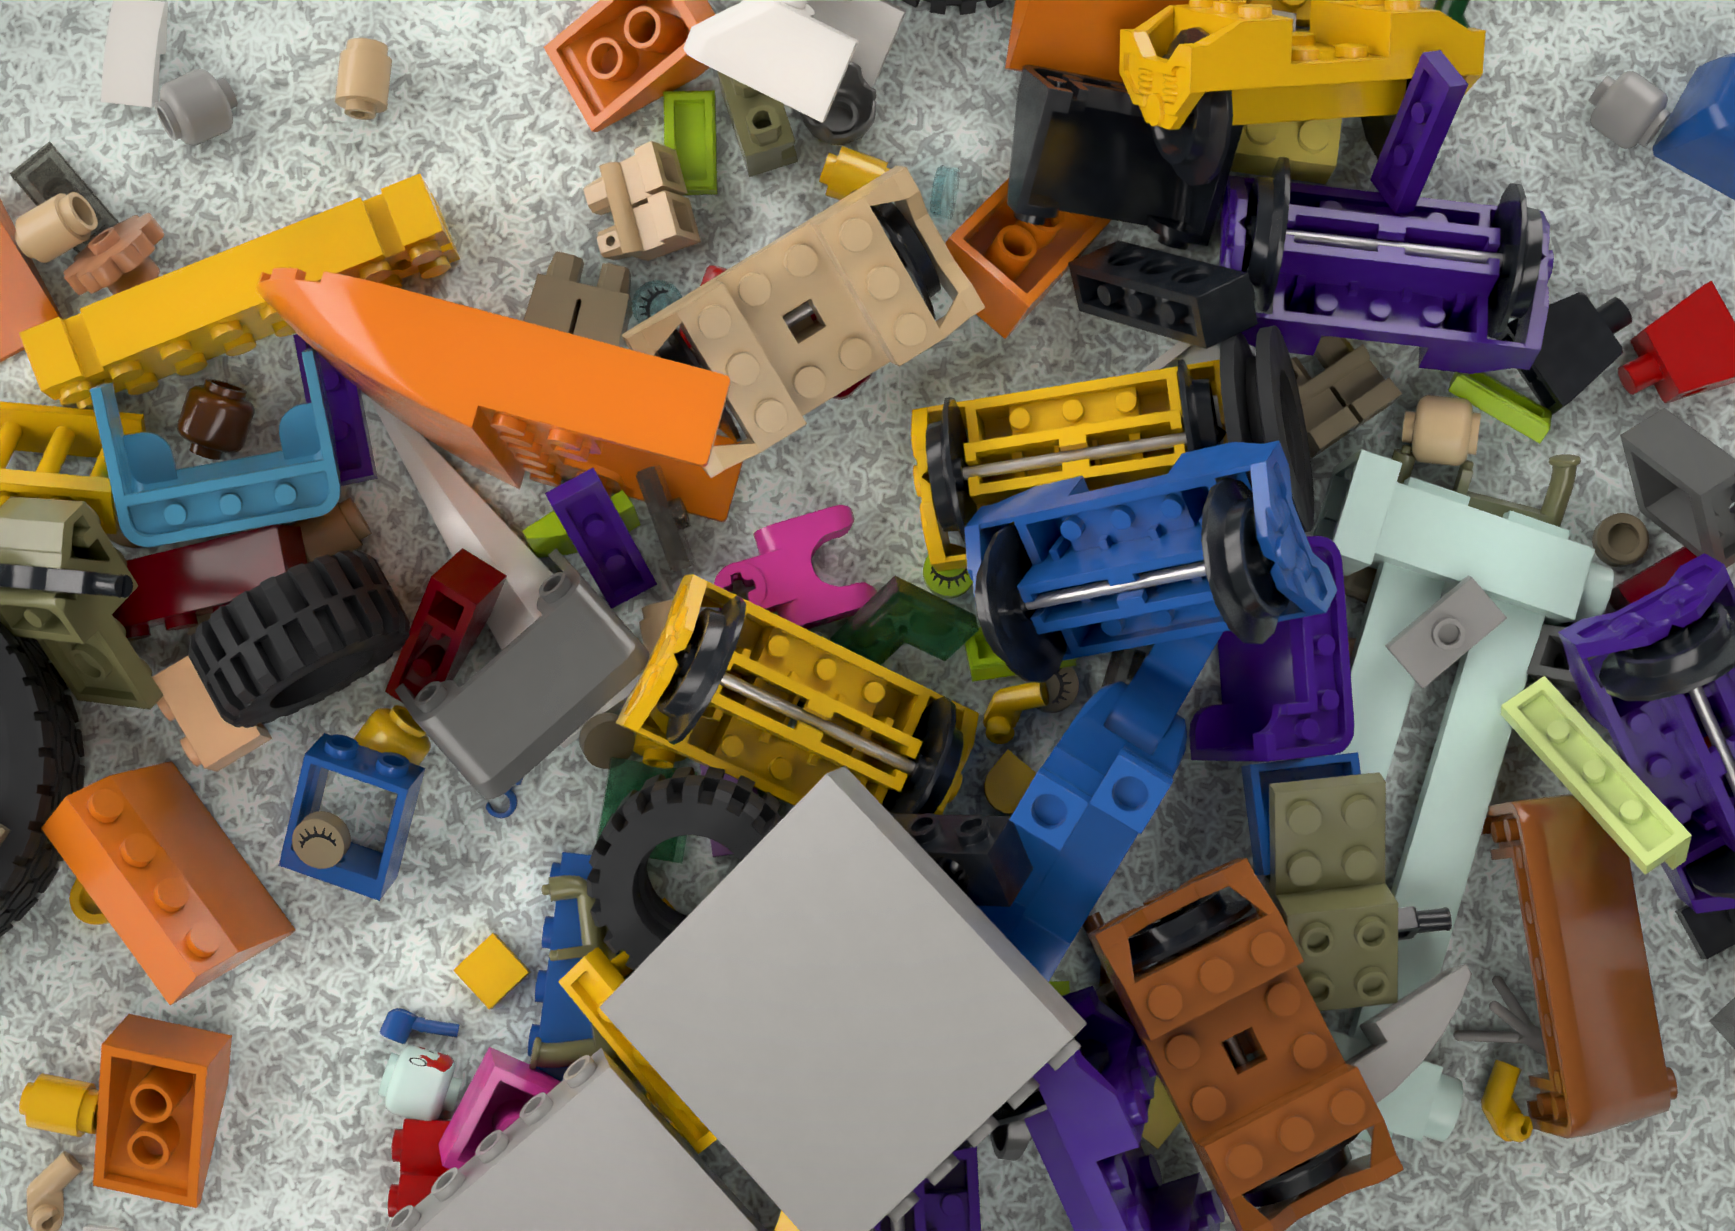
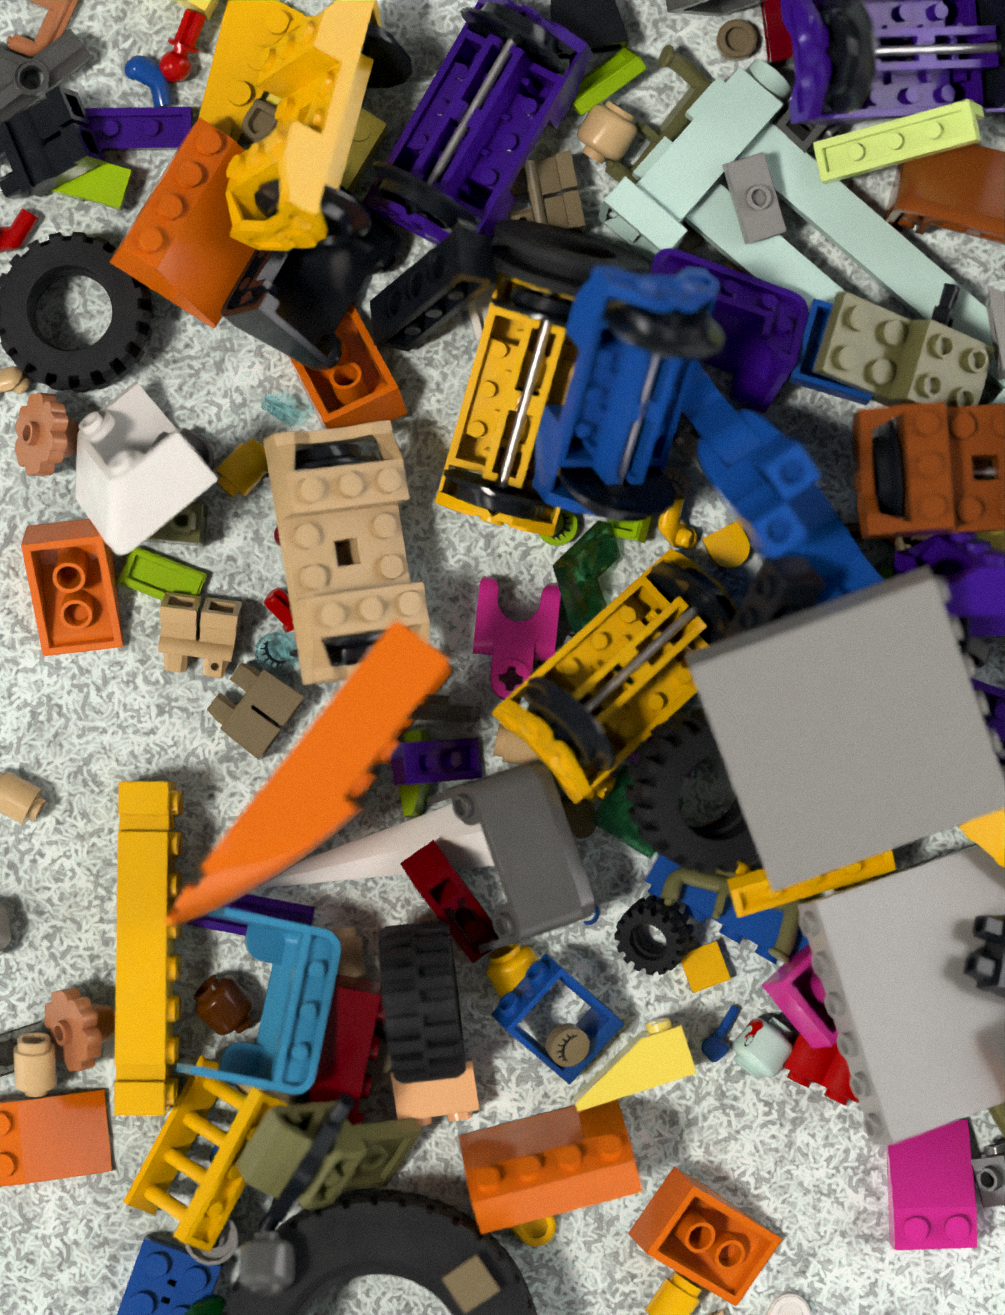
camera: 70 degrees left, 5 degrees up
dark purple plate [1370,50,1468,214] -> none
none -> light yellow slope [573,1016,697,1112]
none -> black tyre [614,895,694,975]

